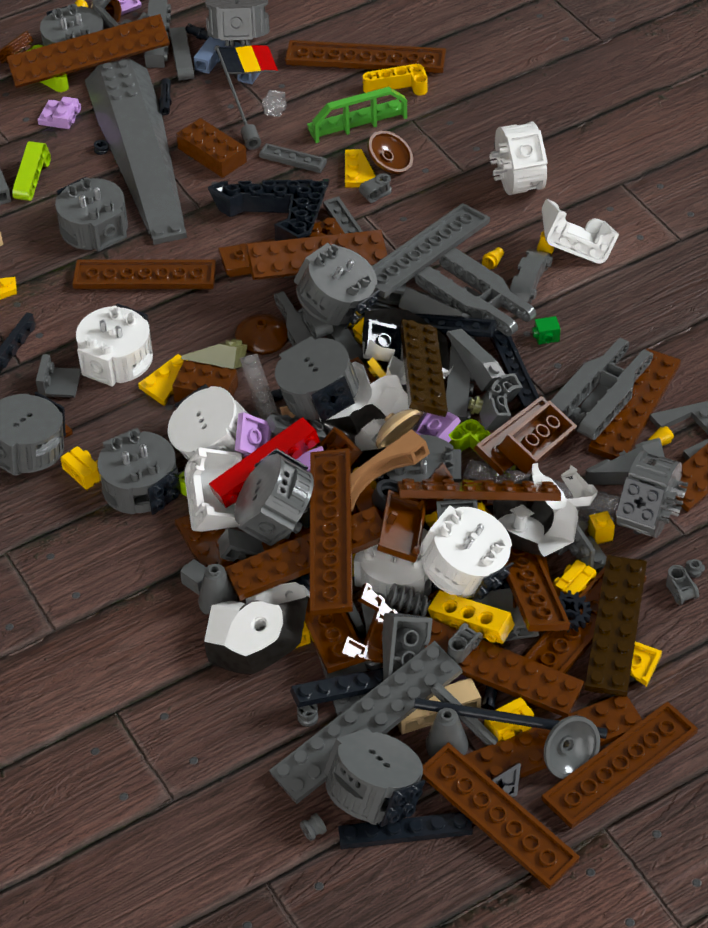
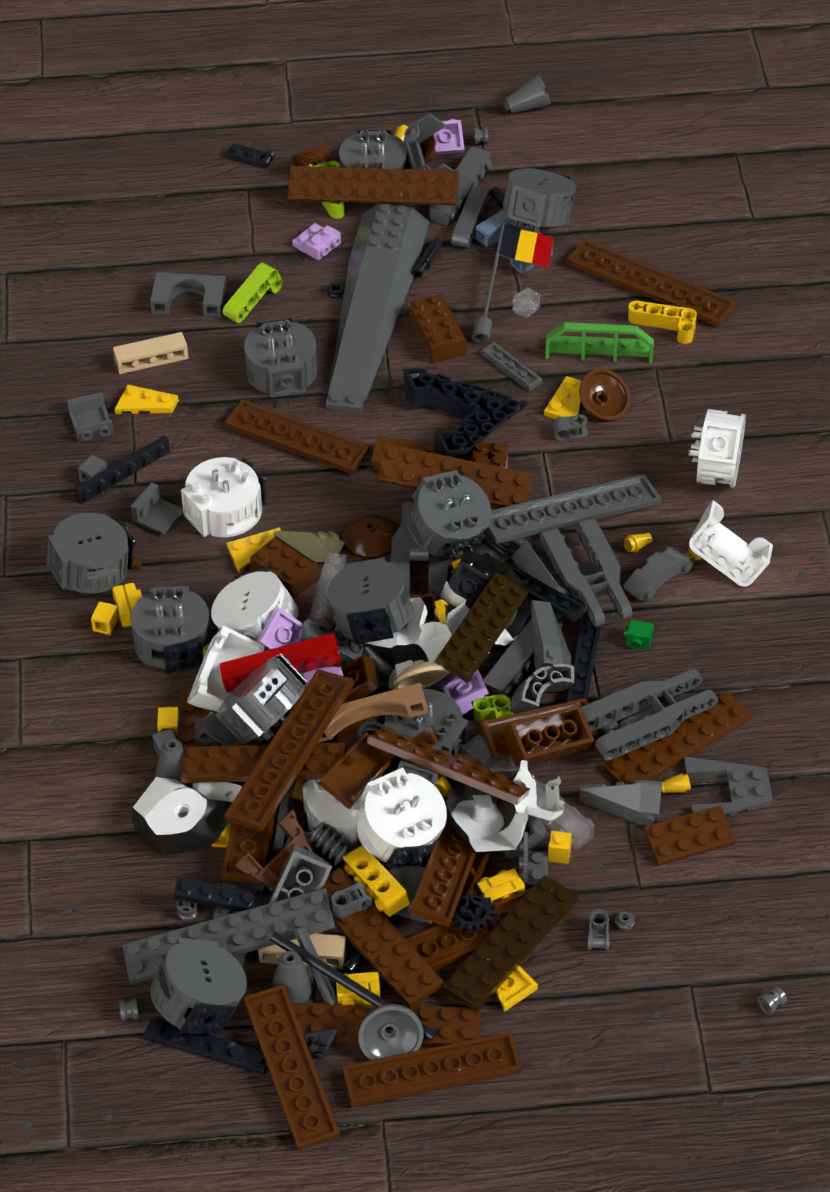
camera: 25 degrees right, 0 degrees up
dark grey plate [323,196,363,233] -> none
olive plate [468,396,483,414] -> none
piece [616,450,688,538] -> none
none -> yellow brick [91,602,119,635]
none -> yellow brick [157,707,179,738]

